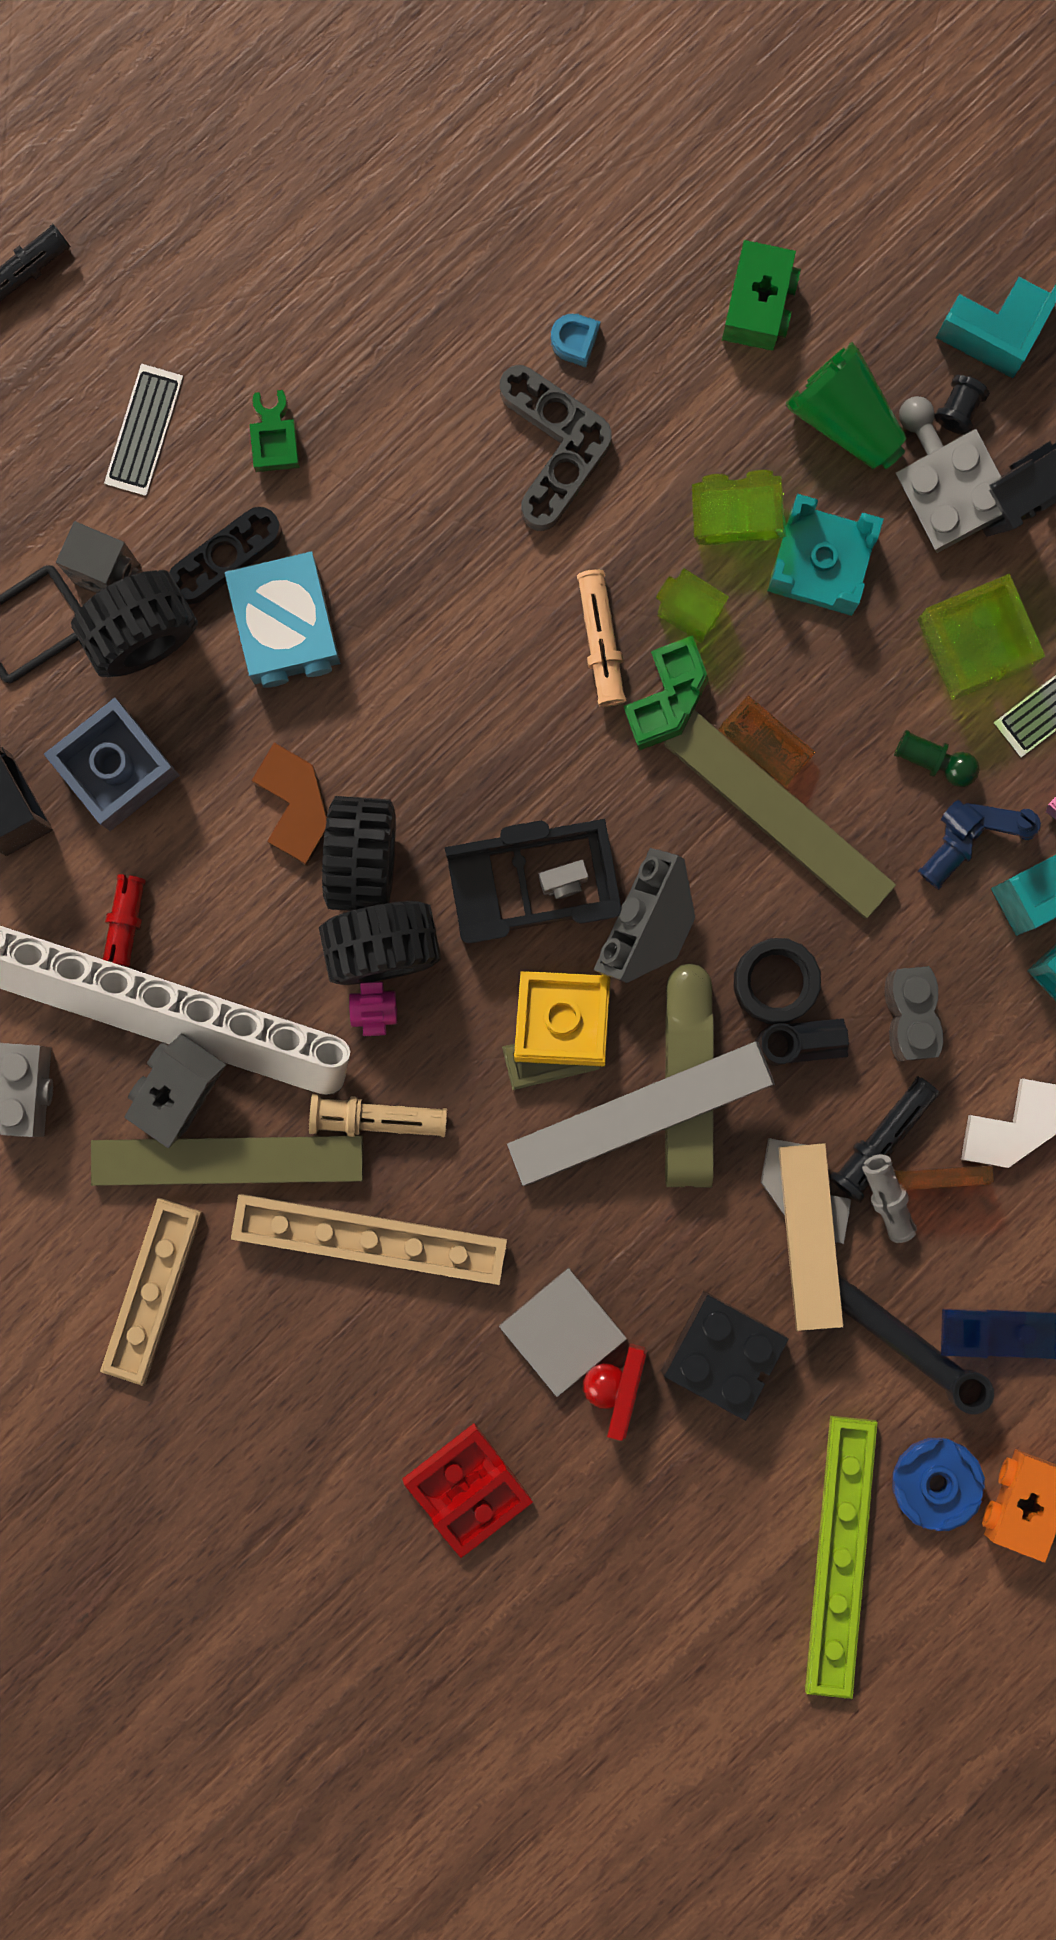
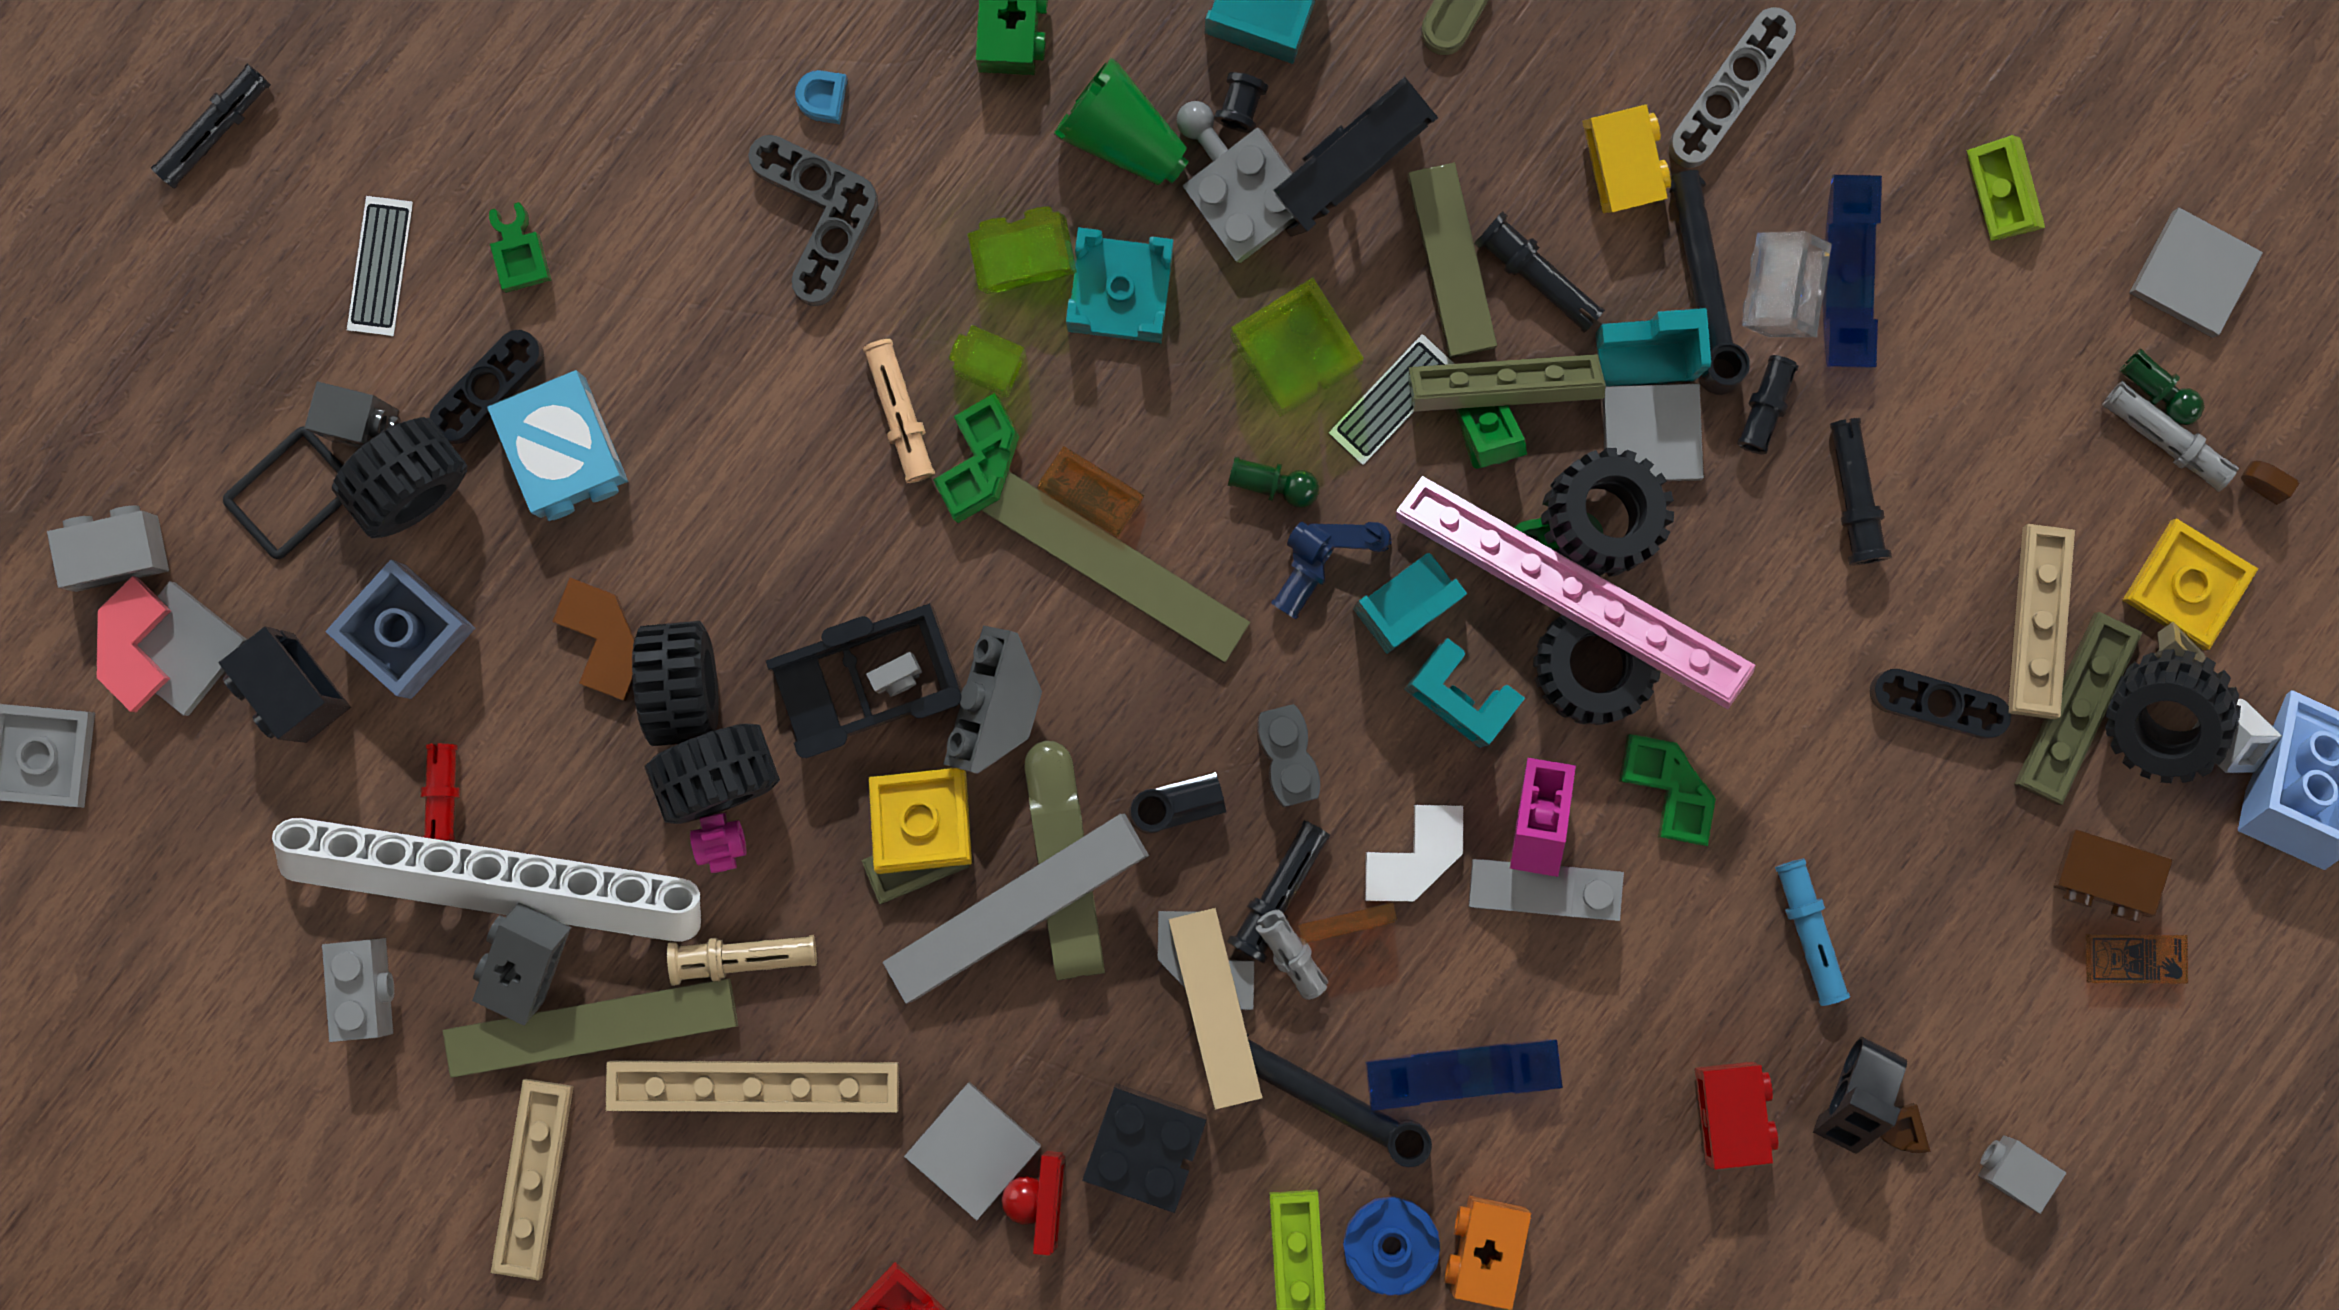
camera: 10 degrees left, 0 degrees up
black tyre [734,938,821,1024] -> none

